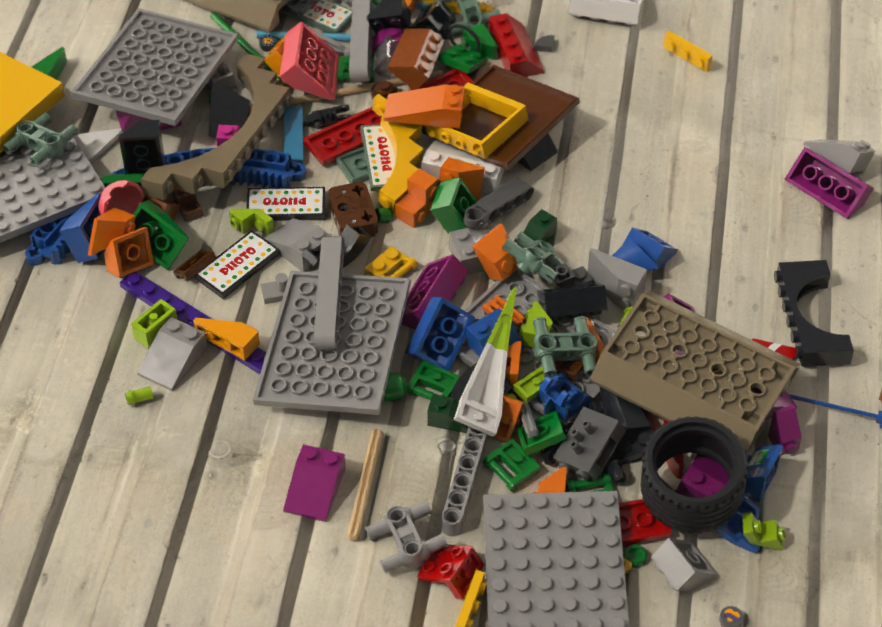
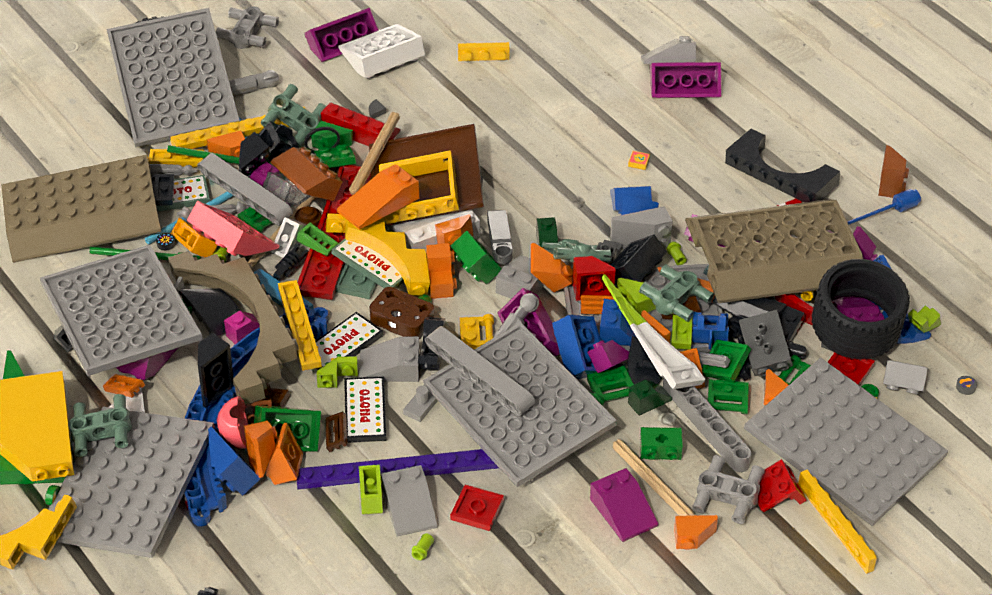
camera: 45 degrees left, 5 degrees down
green plate [102,173,145,186] -> none
light orange slope [193,318,260,361] -> none
none -> orange tile [103,374,145,398]
none -> white slope [270,217,306,258]
none -> yellow plate [278,280,322,371]
none -> bright green slope [296,223,339,256]
none -> tan axle [349,112,400,195]
none -> red plate [450,484,504,531]
none -> light grey piece [493,293,539,338]
none -> red slope [572,256,615,301]
none -> magenta slope [587,340,629,373]
none -> yellow tile [628,151,650,170]
none -> green brick [640,427,683,460]
none -> orange slope [674,515,718,550]

